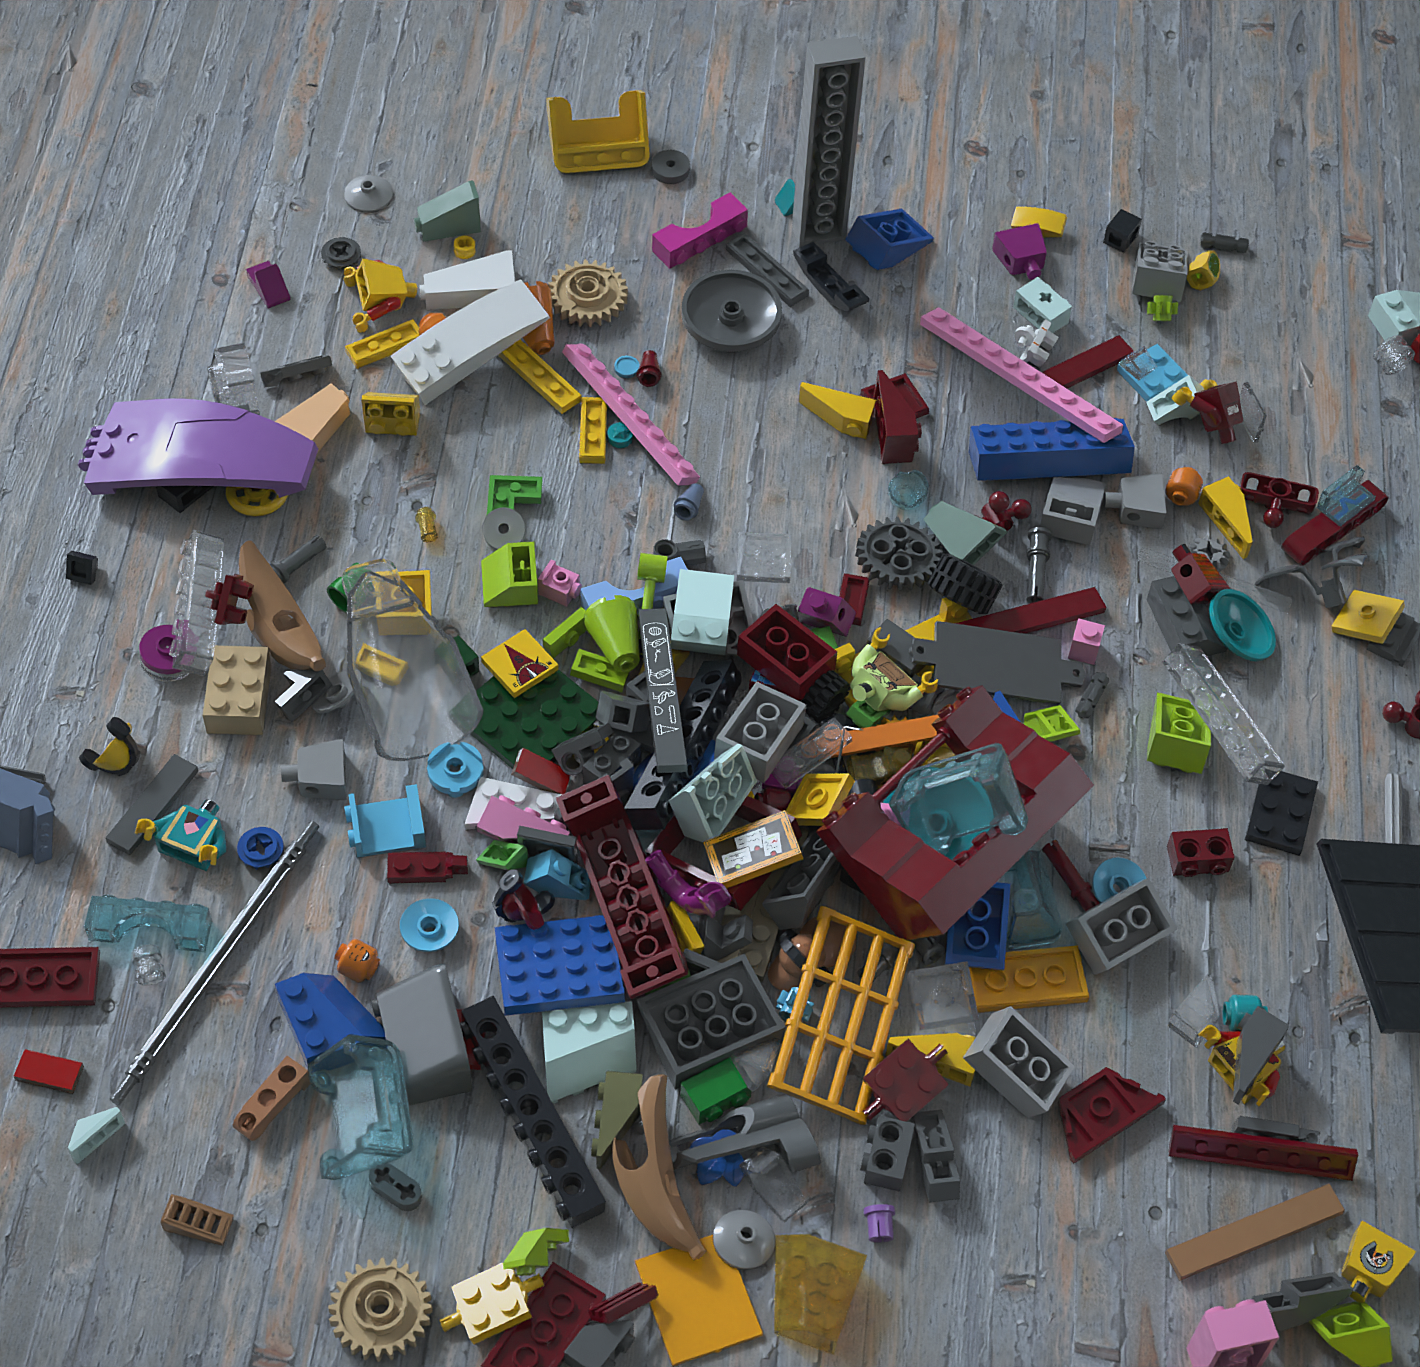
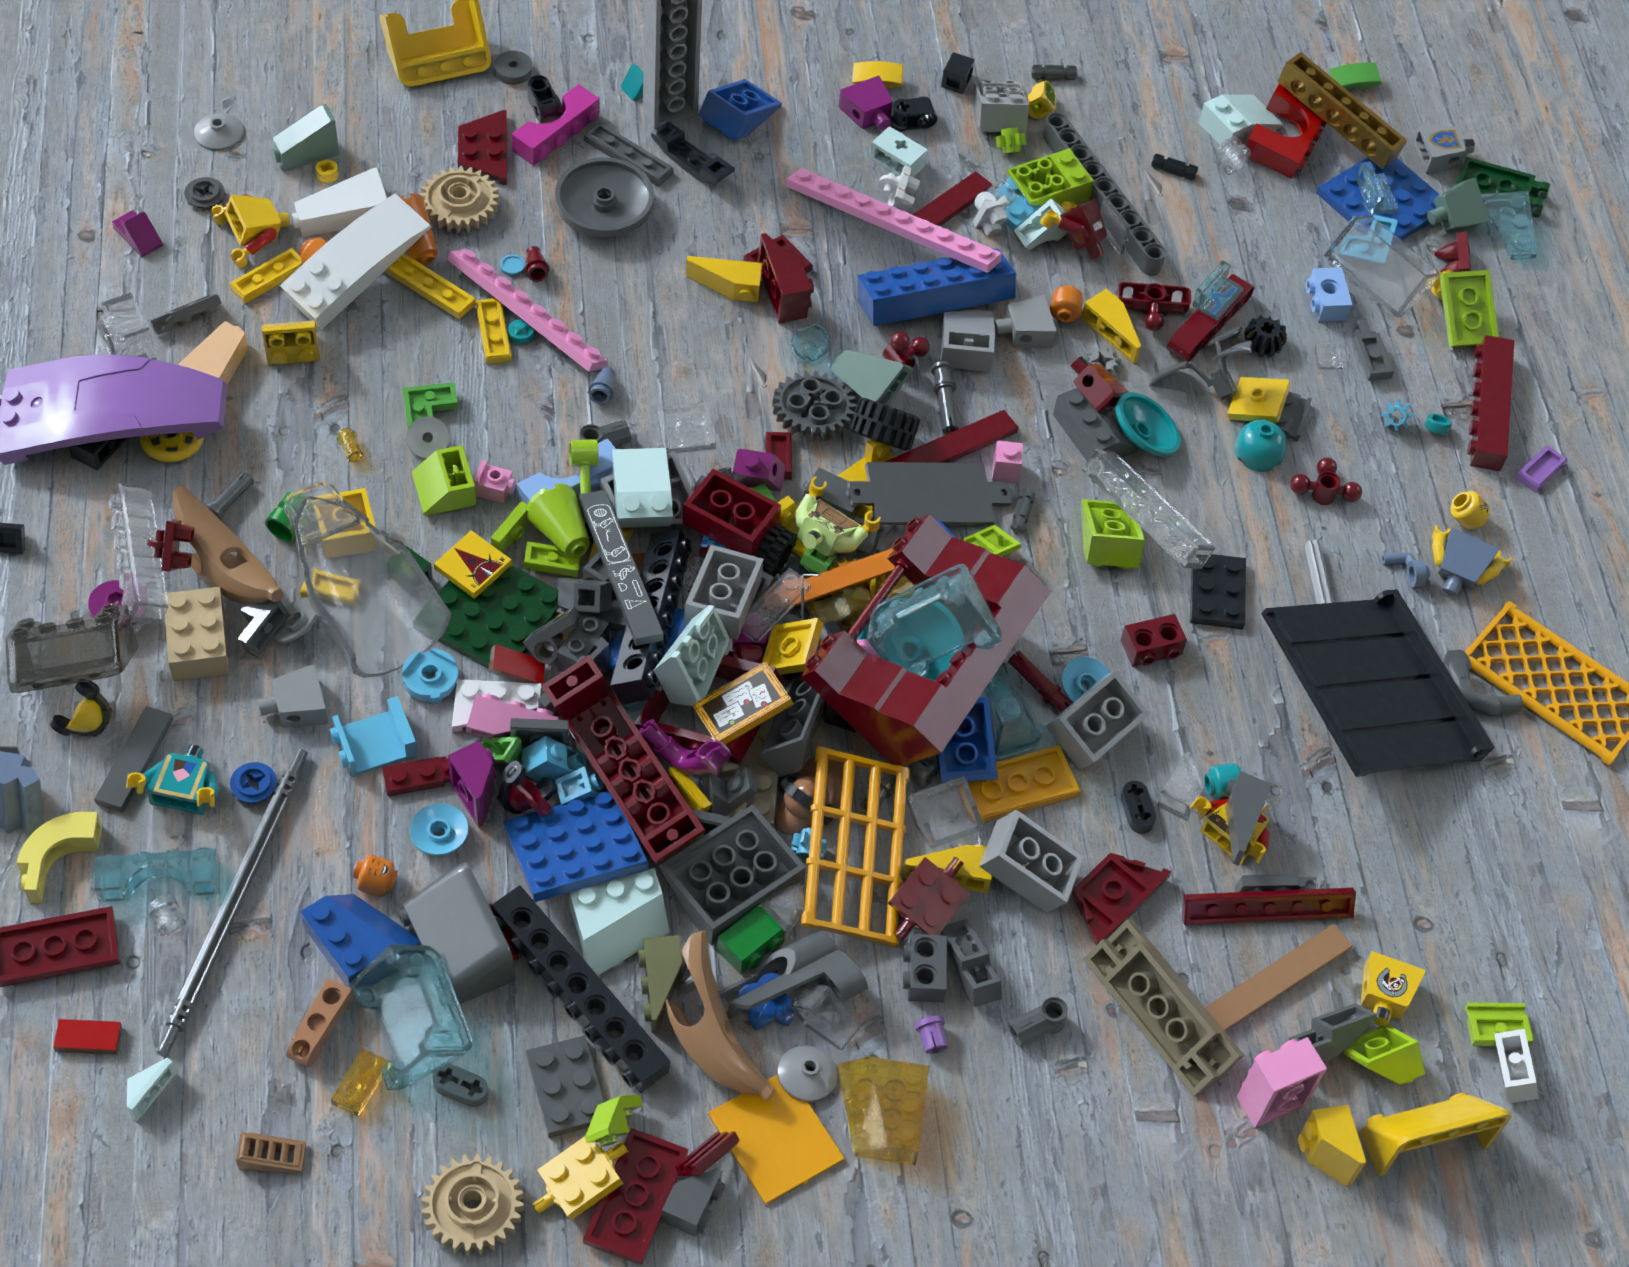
camera: 15 degrees left, 0 degrees up
none -> clear smoke windscreen [5,603,138,693]
none -> light yellow arch [17,812,102,904]
none -> clear yellow tile [331,1048,390,1117]
none -> magenta slope [448,740,497,828]
none -> dark red wing [458,110,507,185]
none -> dark grey plate [526,1035,604,1138]
none -> black piece [528,75,563,122]
none -> medium azure bracket [555,766,604,805]
none -> black piece [890,96,938,131]
none -> white hips [973,192,1008,236]
none -> lime slope [1007,148,1094,206]
none -> dark grey piece [1008,997,1068,1047]
none -> dark grey beam [1043,112,1166,276]
none -> dark tan slope [1083,919,1245,1096]
none -> black beam [1121,781,1156,834]
none -> black axle [1151,153,1198,180]
none -> teal cylinder [1234,420,1287,472]
none -> black gear [1244,314,1287,357]

